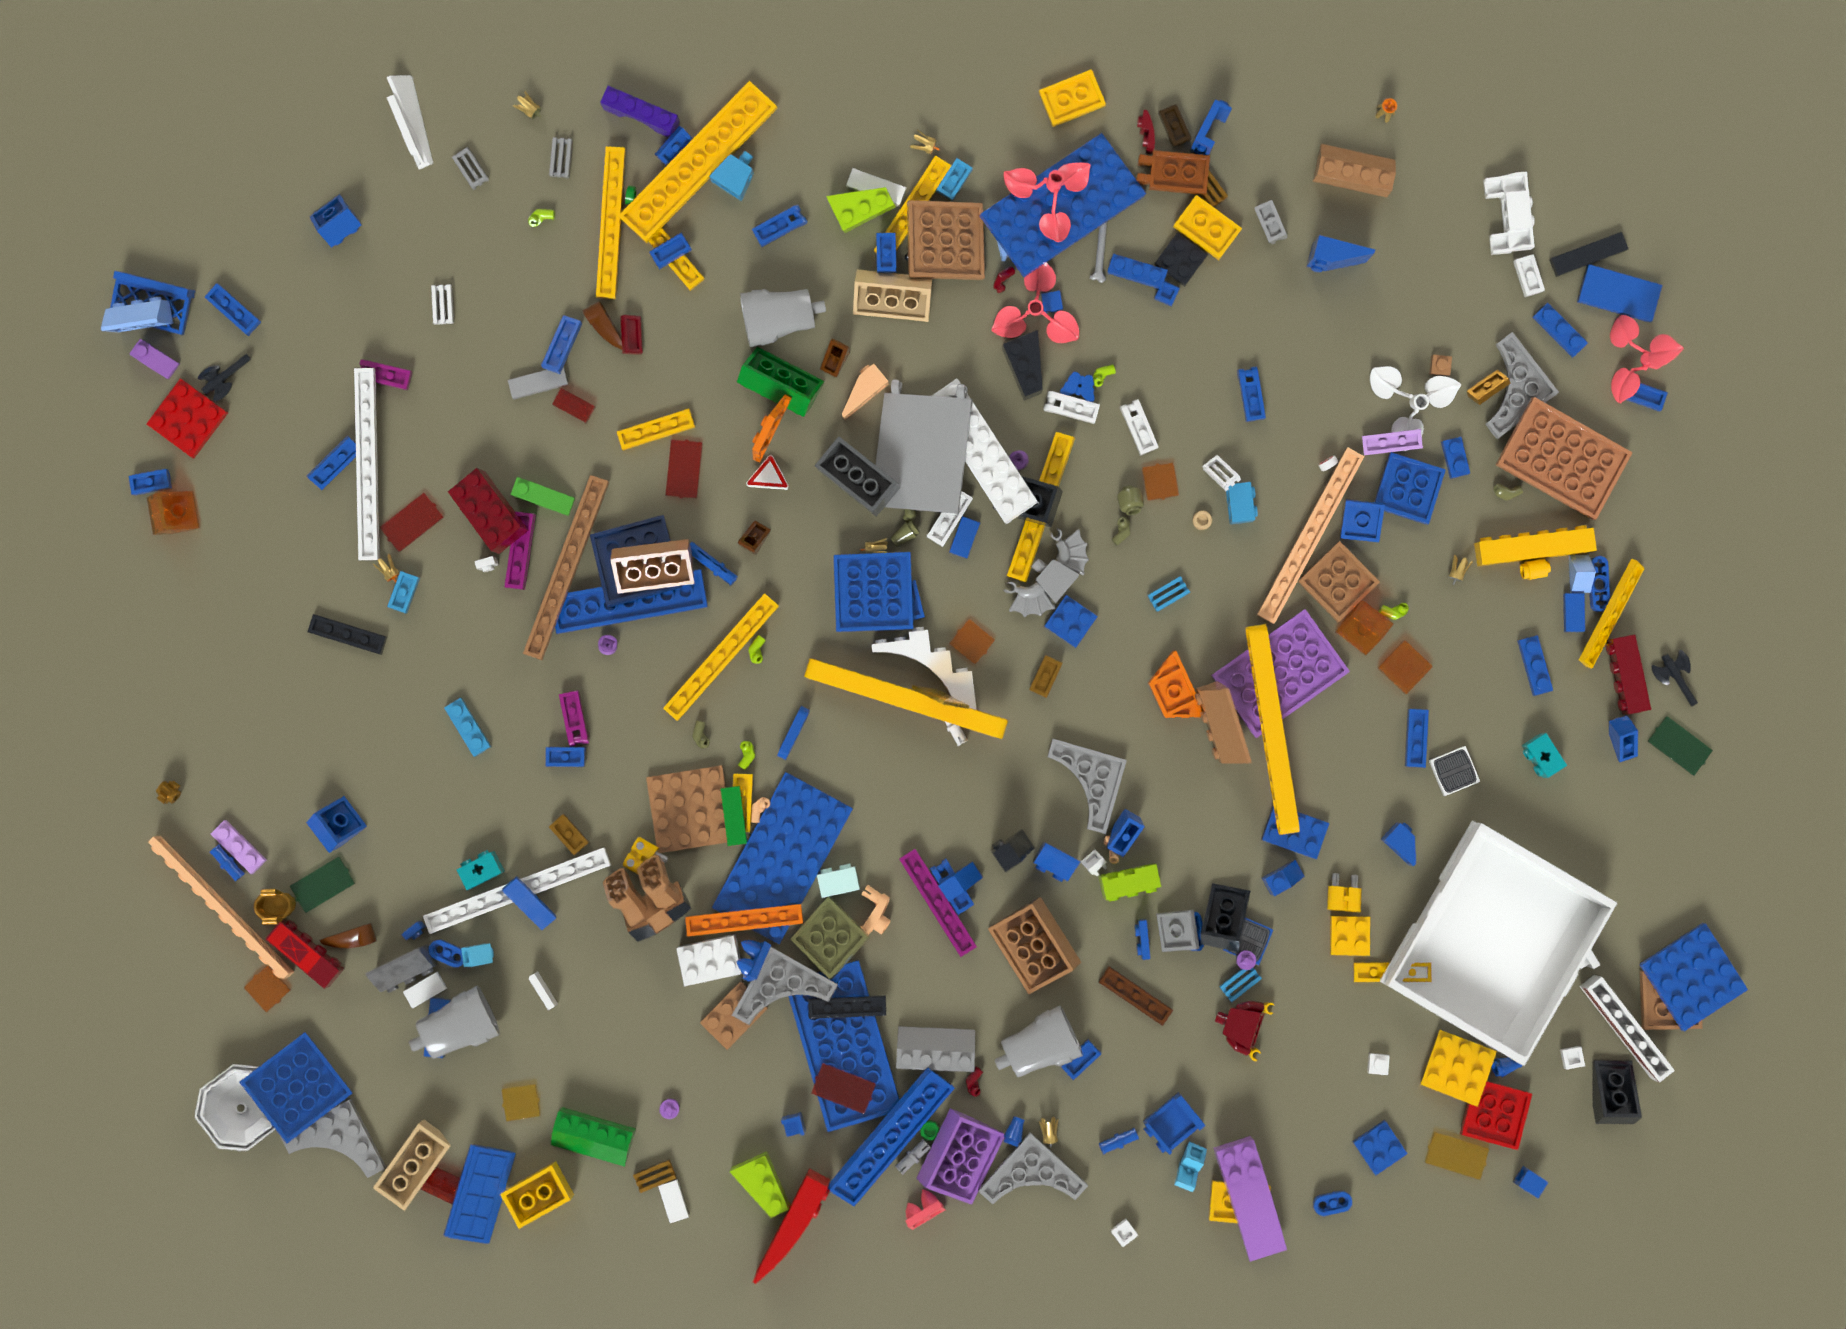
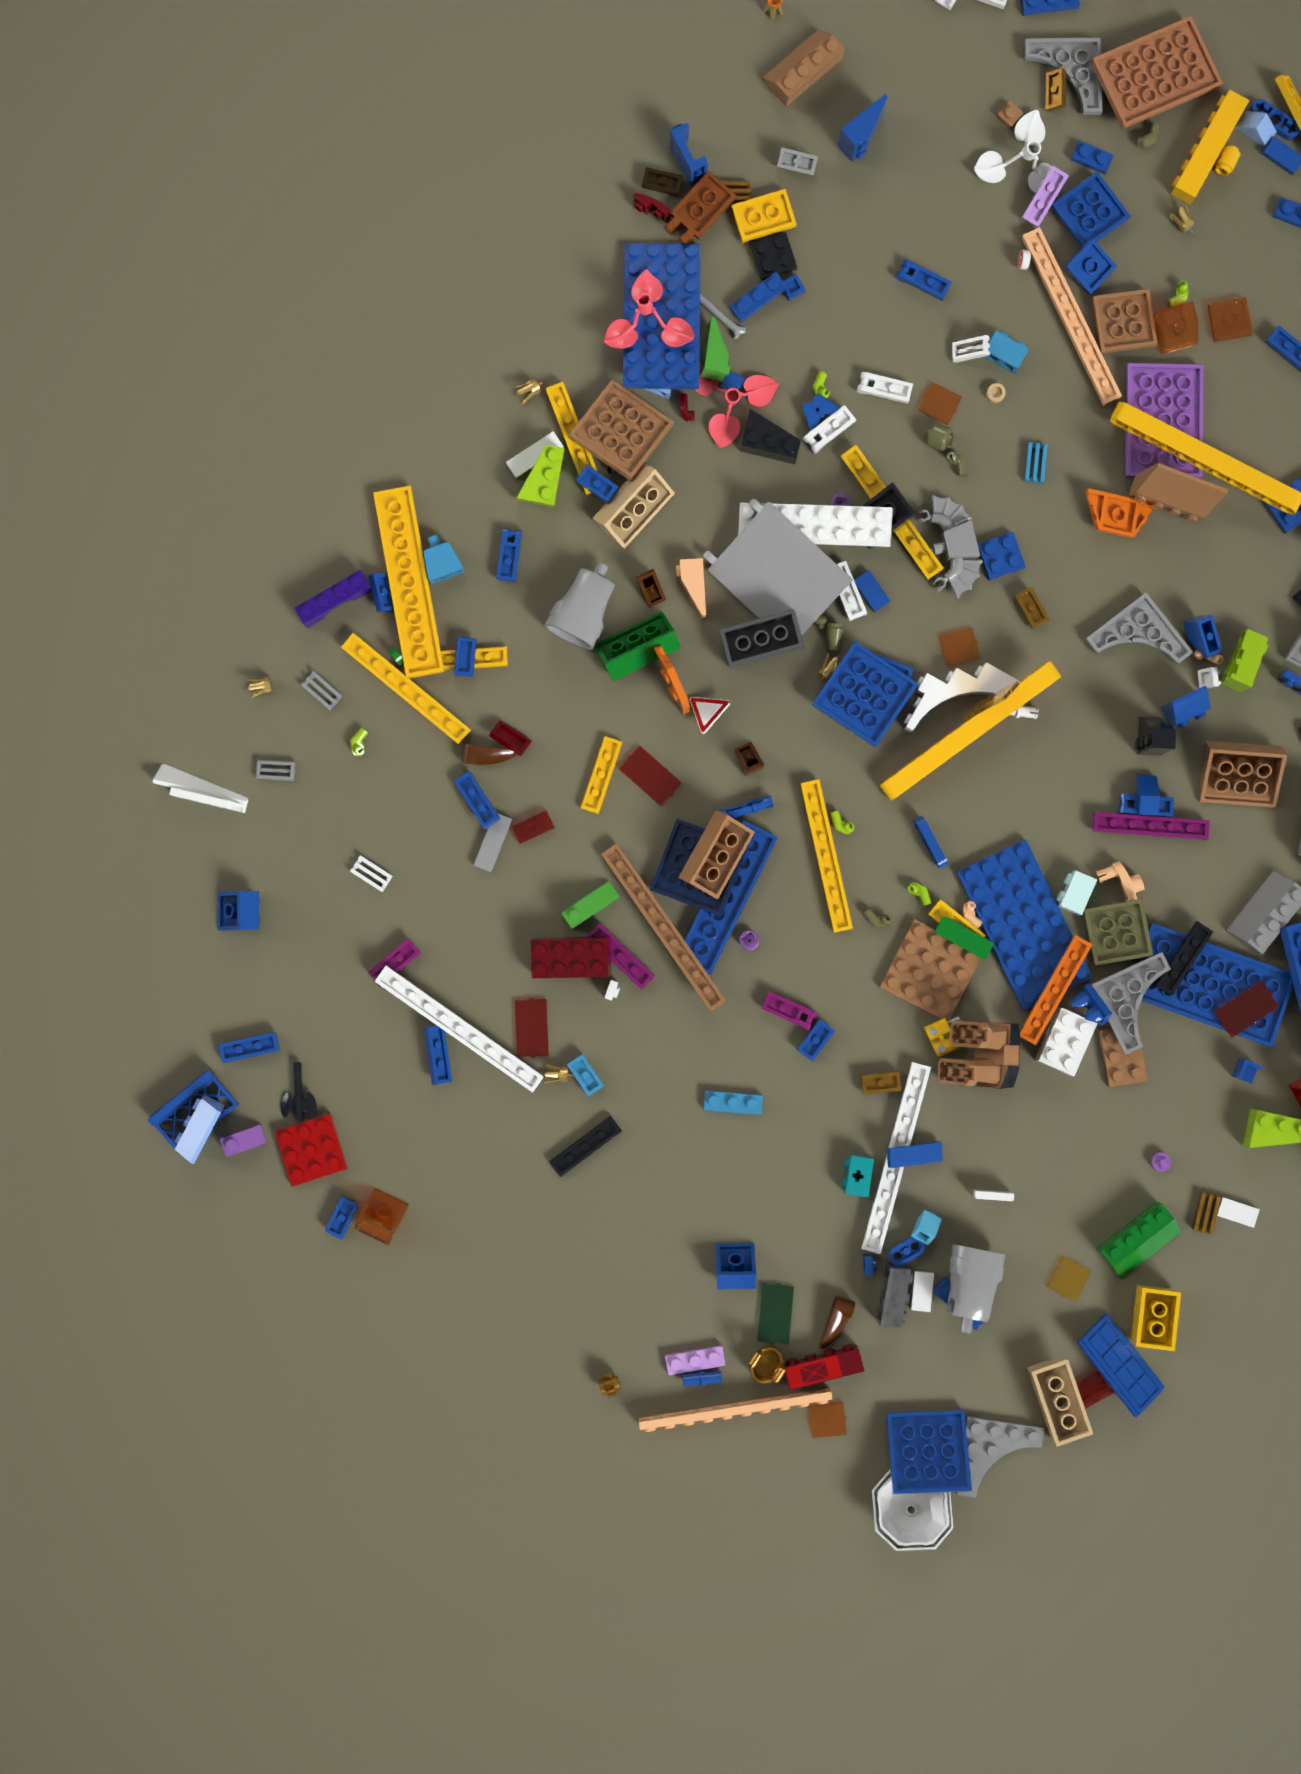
camera: 60 degrees left, 0 degrees up
dark azure plate [936,158,973,201] -> none
yellow plate [1039,69,1106,127] -> none
none -> bright green slope [700,317,731,382]

